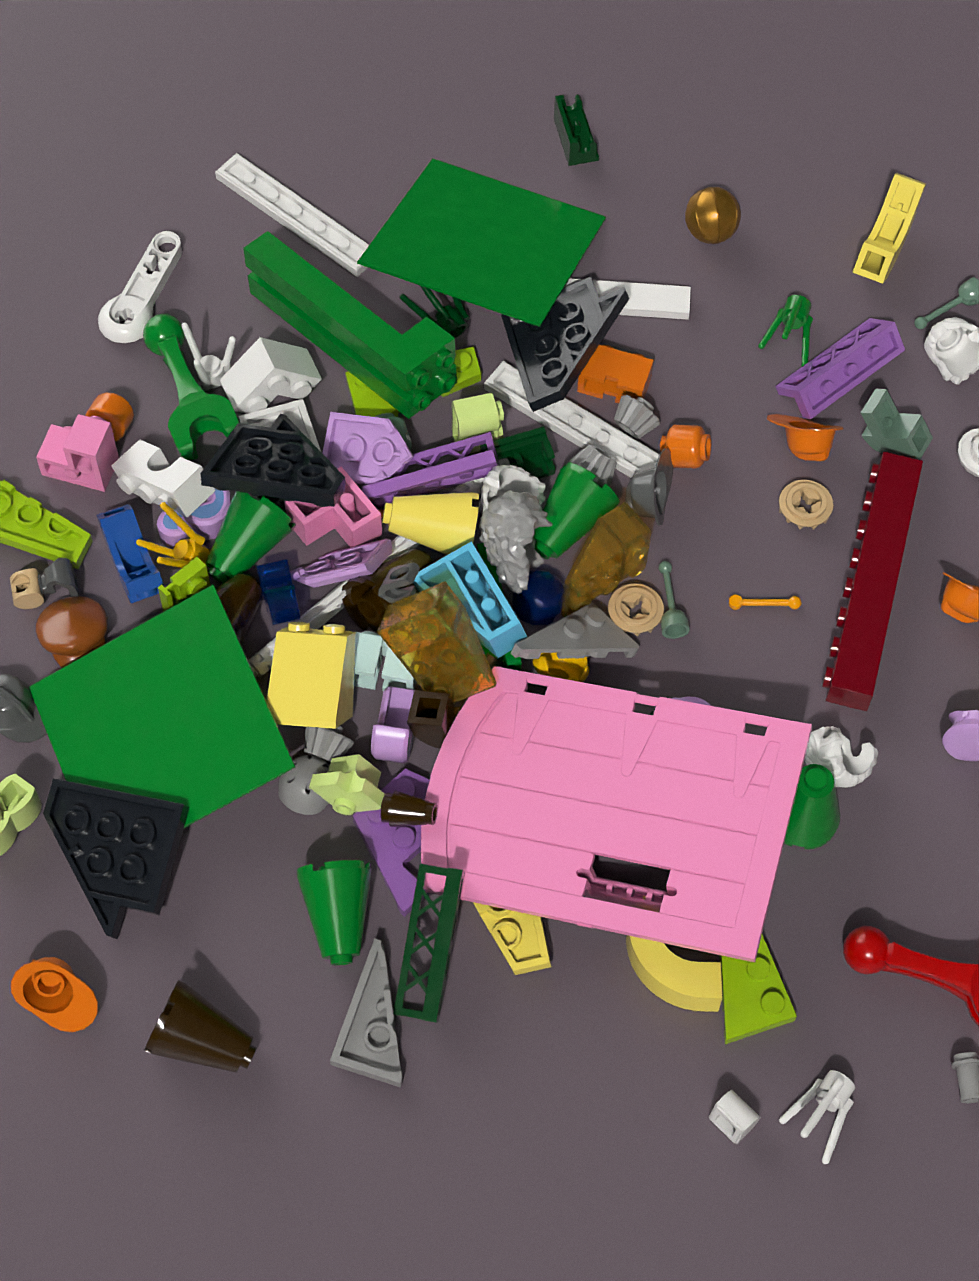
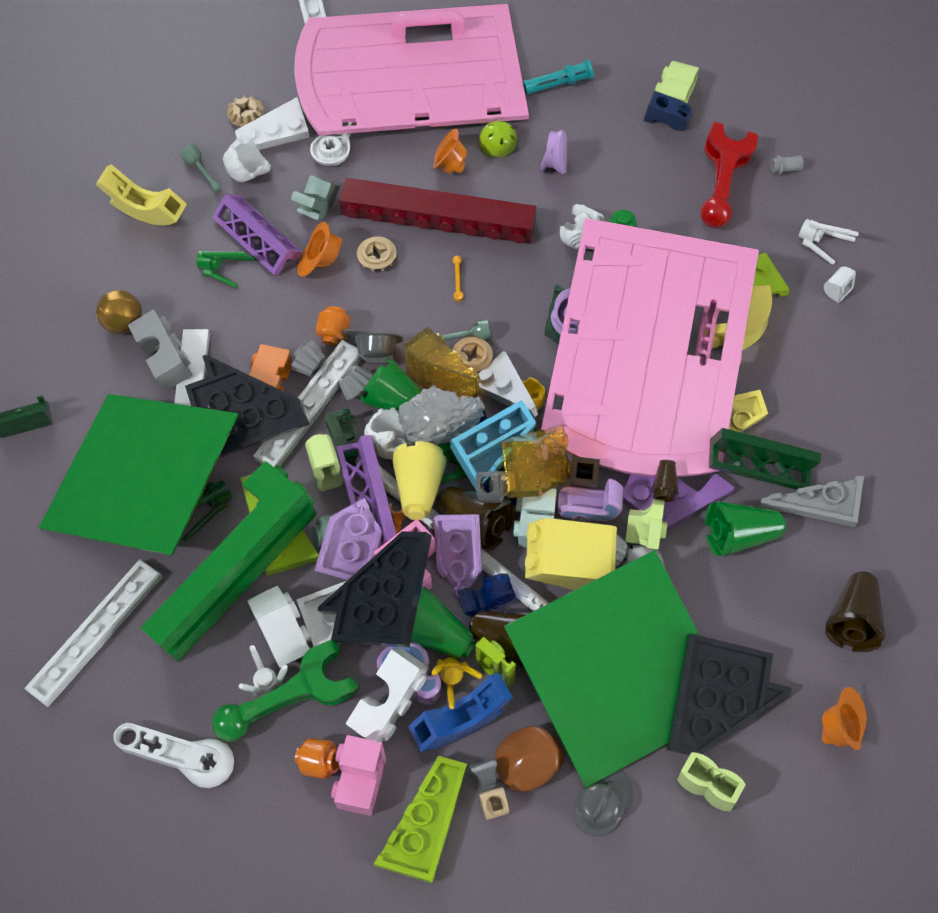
camera: 90 degrees left, 0 degrees up
none -> light grey arch [128,309,192,391]

